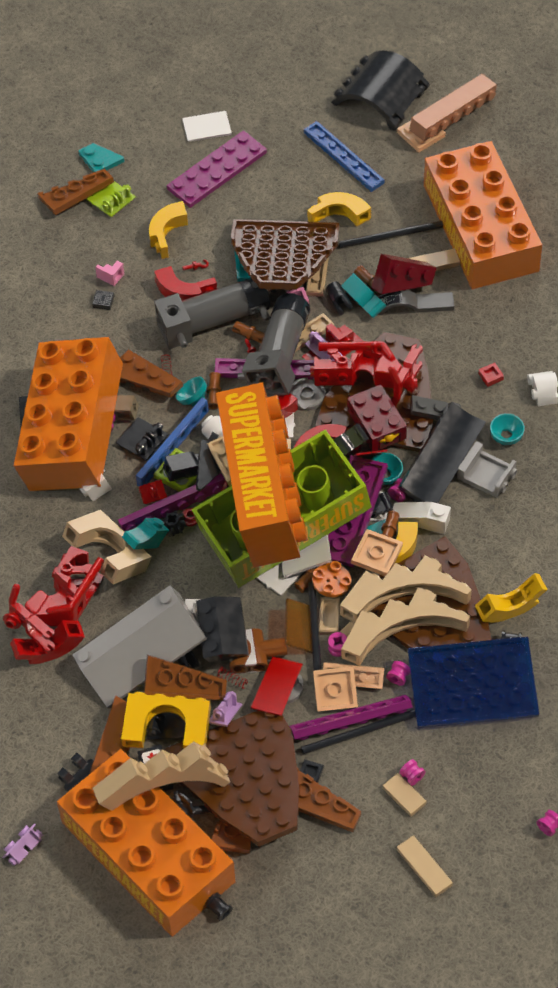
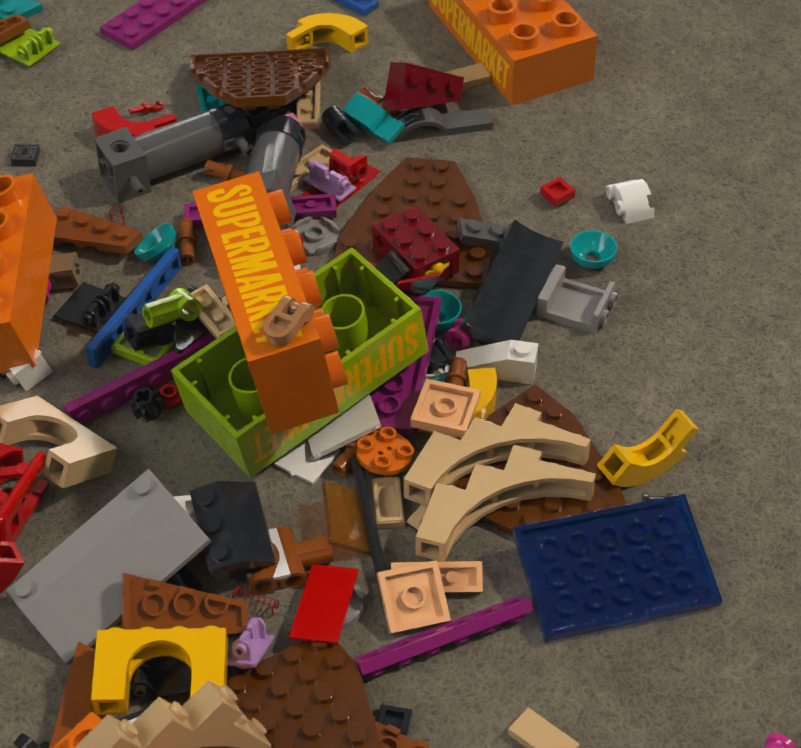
camera: 10 degrees left, 10 degrees down
bright pink panel [95,261,124,286] -> none
teal arch [122,518,169,550] -> none
red bracket [138,479,167,504] -> none
yellow arch [149,201,188,259] -> none
white head [201,415,223,439] -> none
black piece [301,708,419,754] -> none
red piece [310,341,423,407] -> none
dark pink wheel [328,632,347,657] -> none
black piece [338,221,443,248] -> none
dark pink wheel [386,661,411,686] -> none
dark pink wheel [399,759,426,786] -> none
none -> lime piece [142,288,202,328]
none -> medium nougat plate [263,295,315,345]

